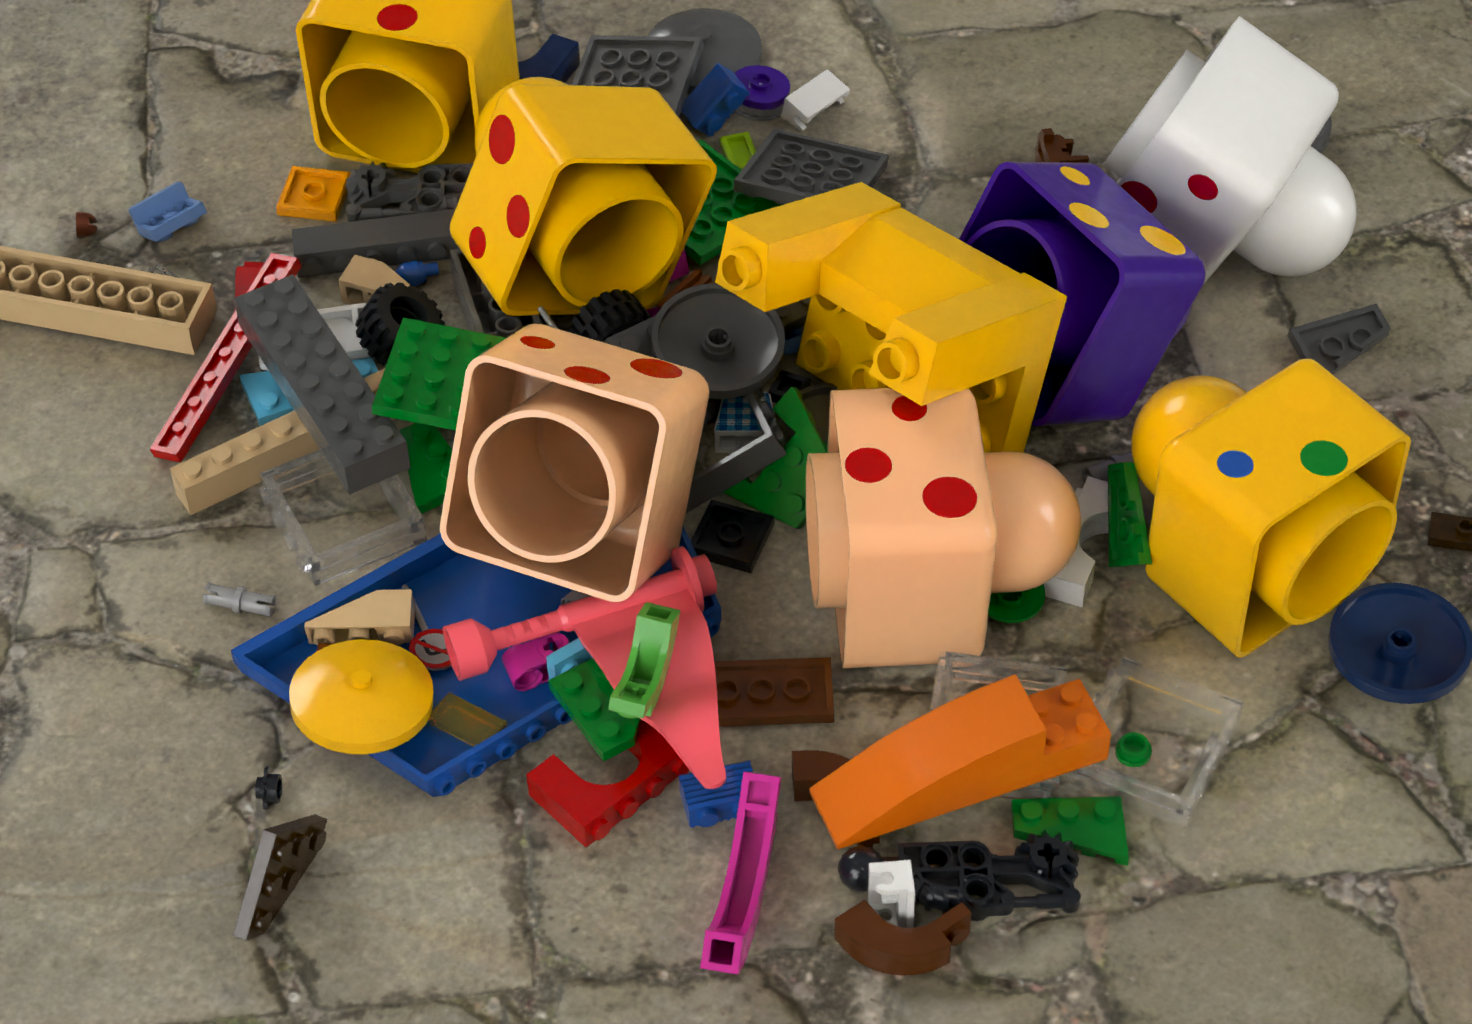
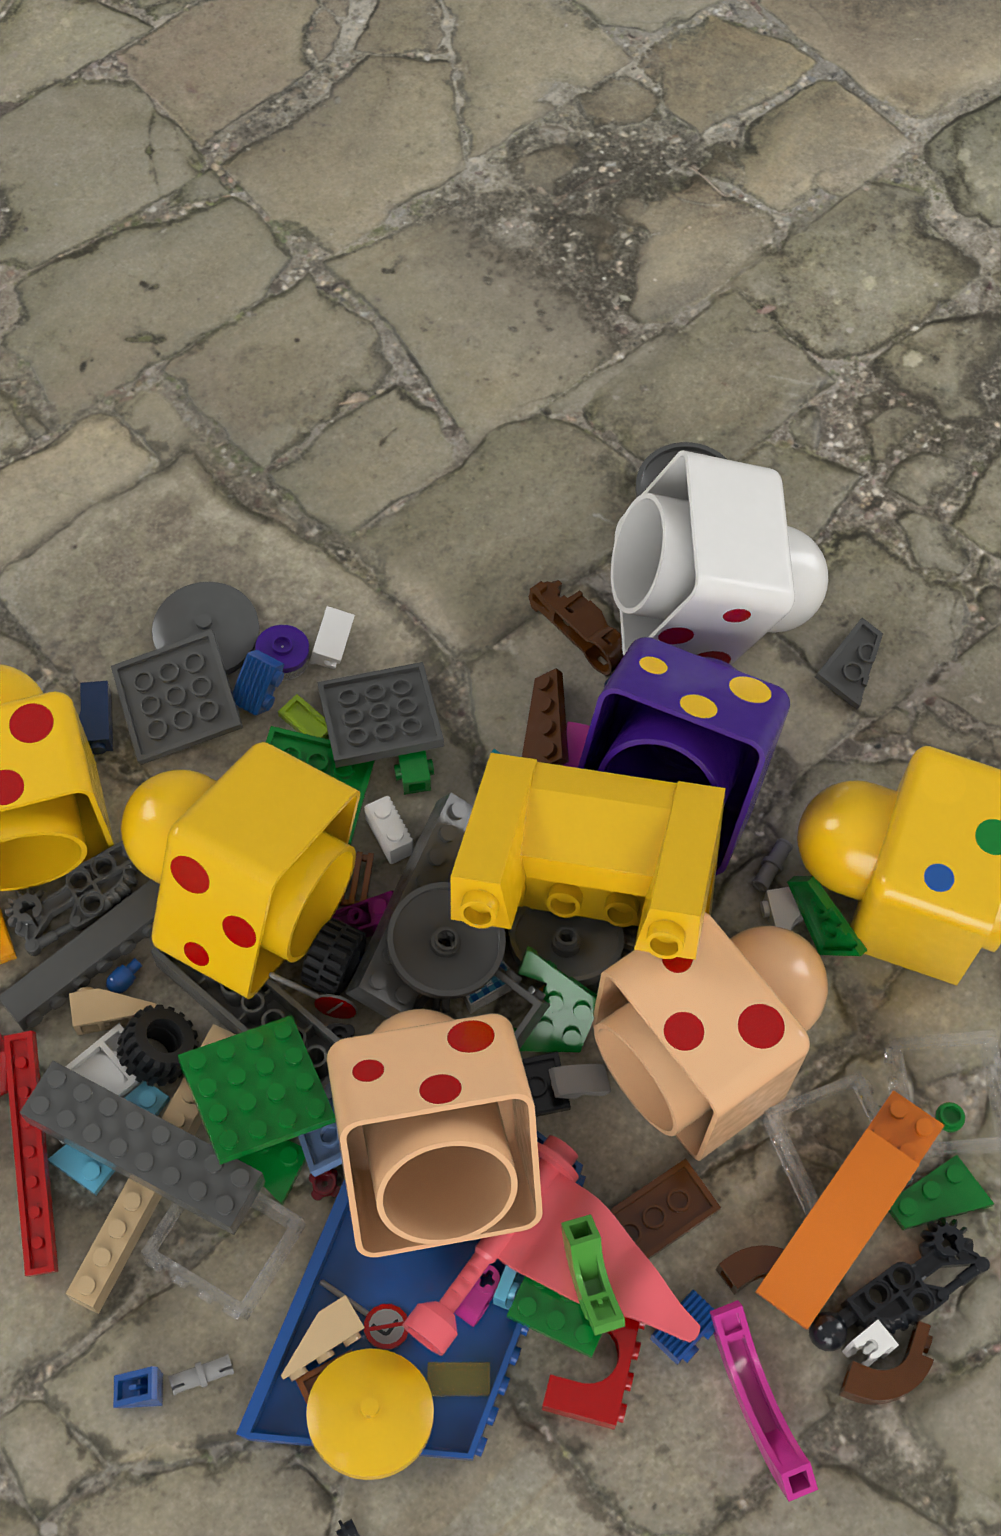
camera: 35 degrees left, 15 degrees up
none -> blue slope [113,1366,163,1408]
none -> light grey slope [549,1064,611,1099]

